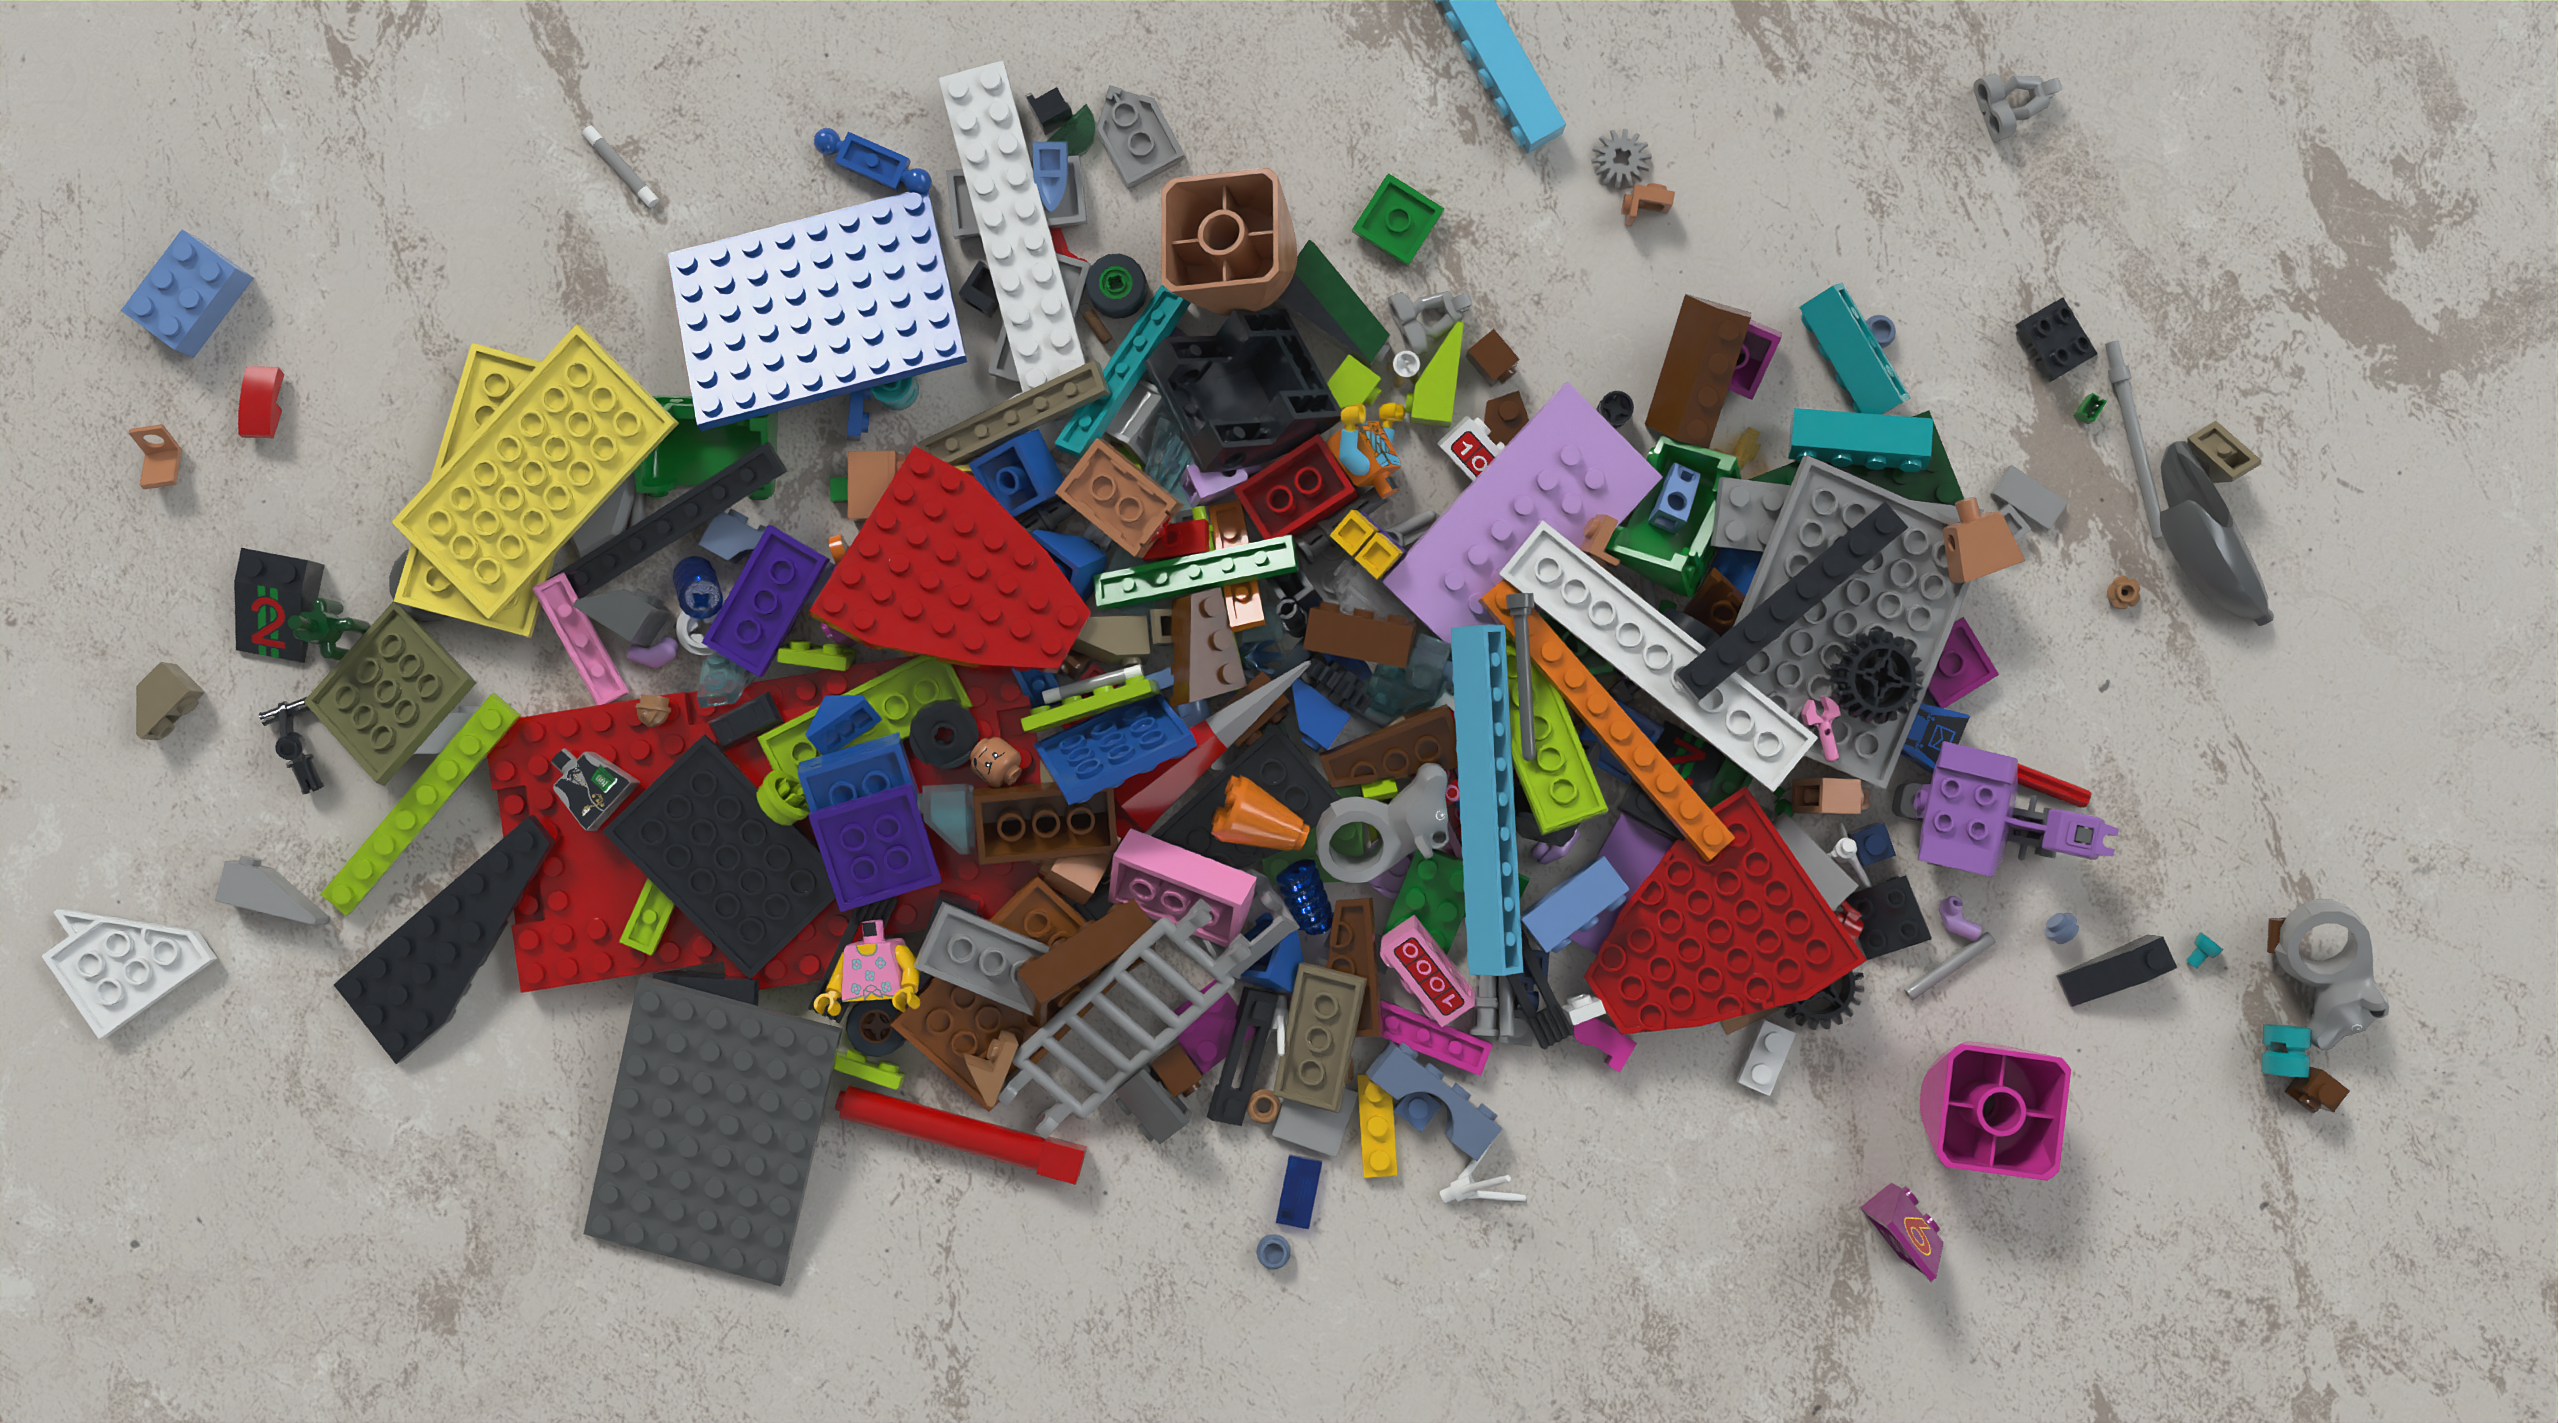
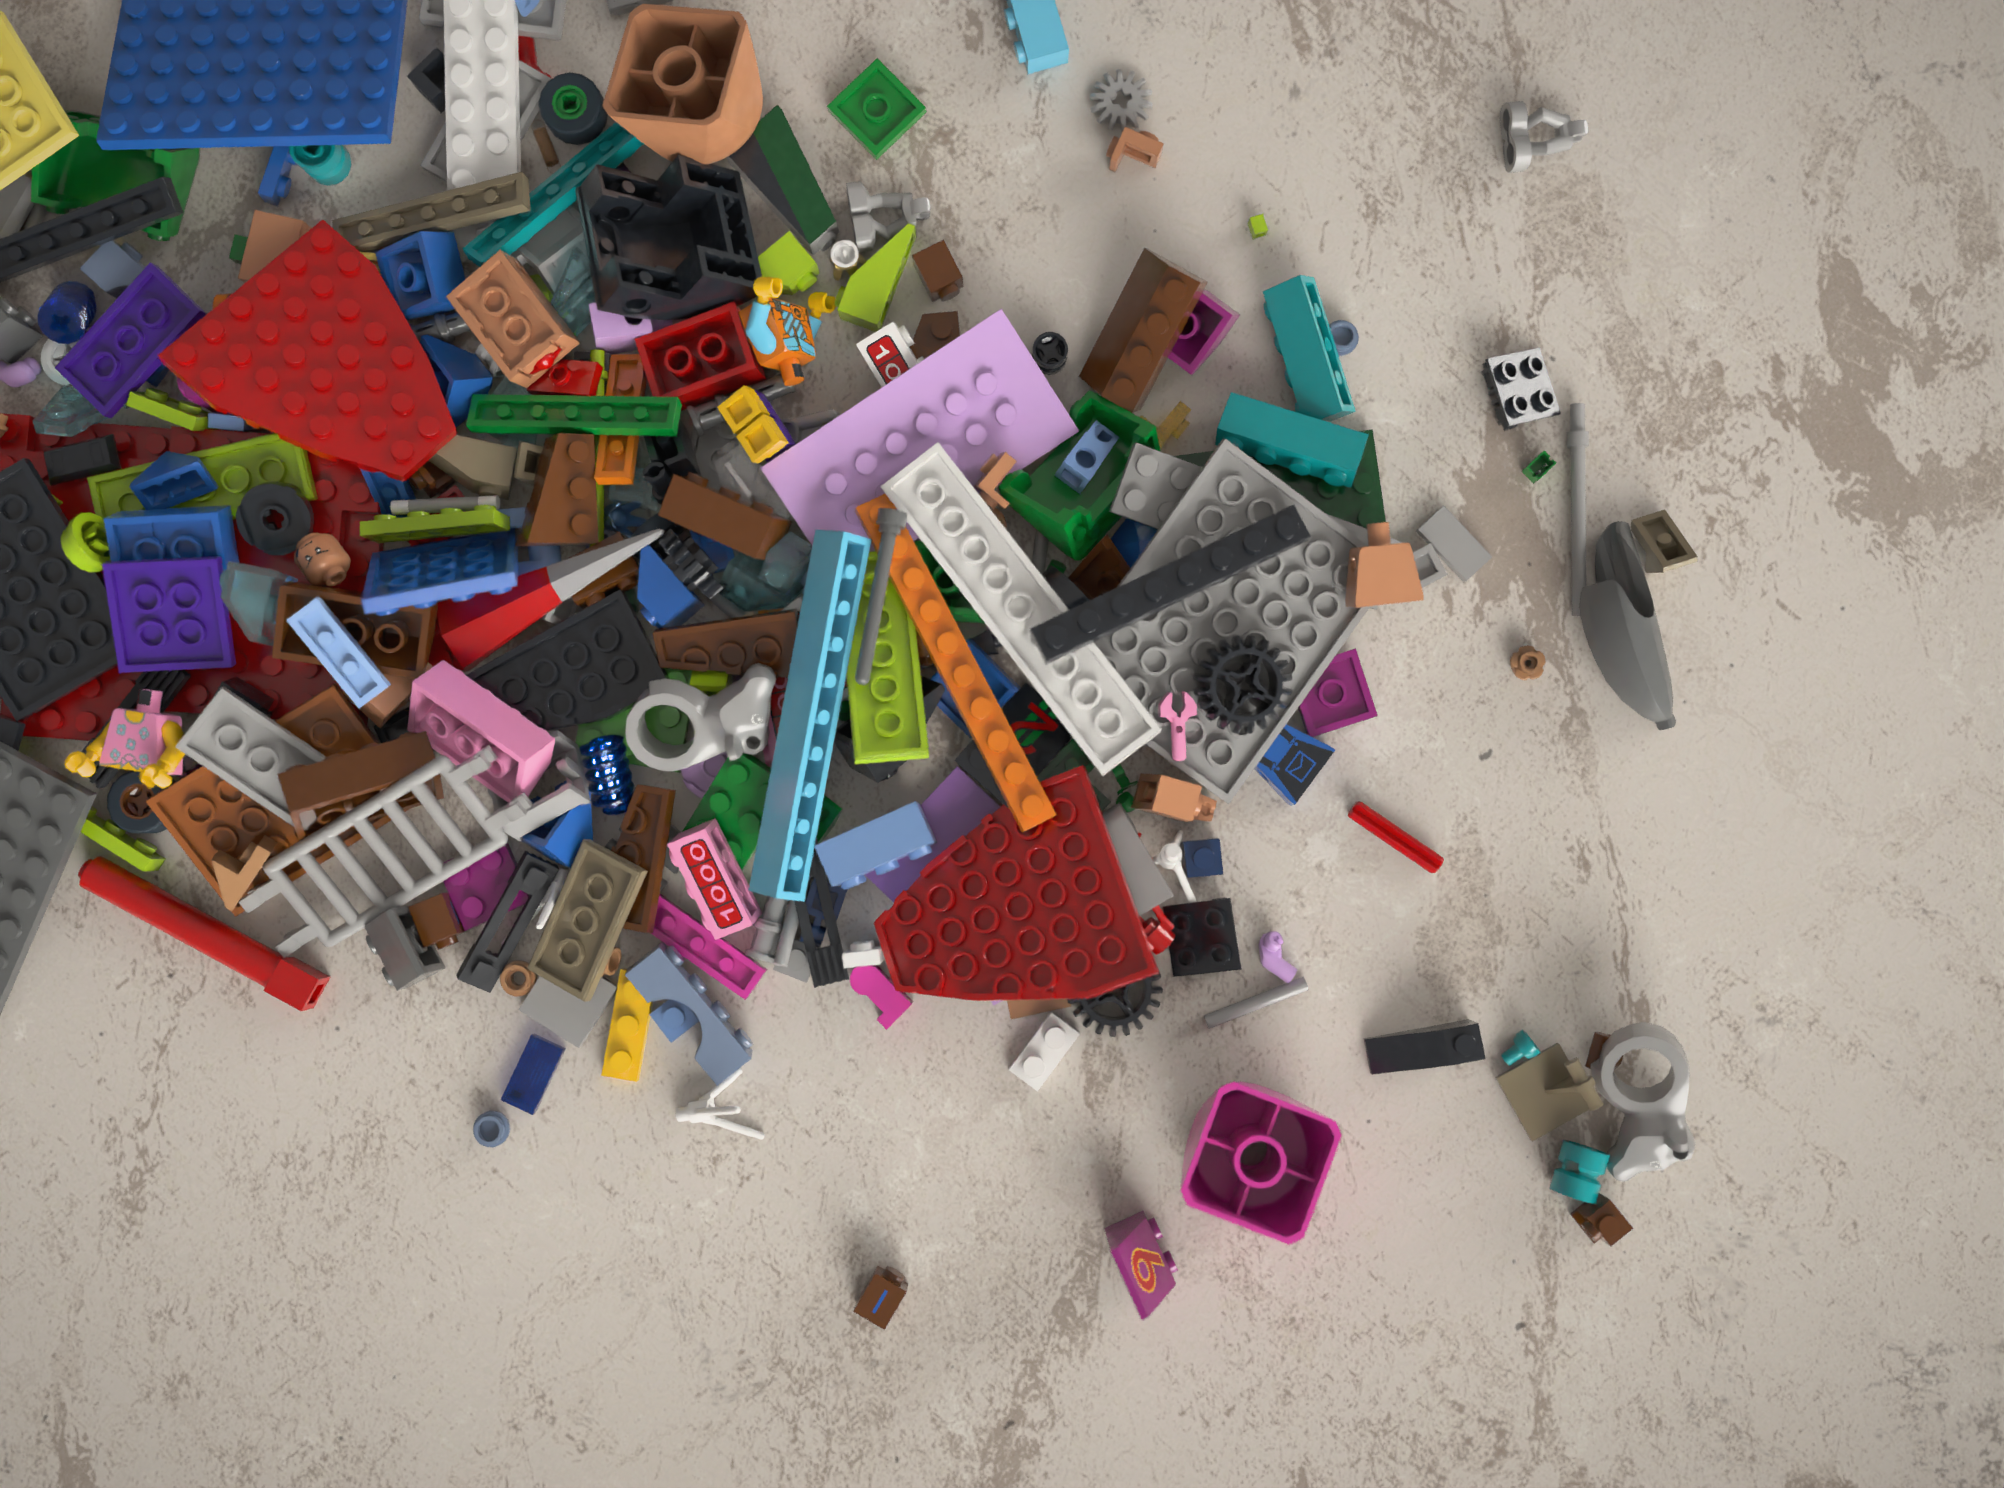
camera: 15 degrees right, 0 degrees up
orange cone [1211,775,1310,851] -> none
lavender arm [1531,830,1580,865] -> none
medium lavender piece [1892,741,2119,877] -> none
sand blue plate [2045,913,2079,944] -> none
none -> medium blue plate [208,412,257,432]
none -> light blue plate [287,596,391,708]
none -> reddish brown brick [853,1266,908,1330]
none -> lime piece [1247,214,1268,239]
none -> dark tan plate [1495,1043,1604,1142]

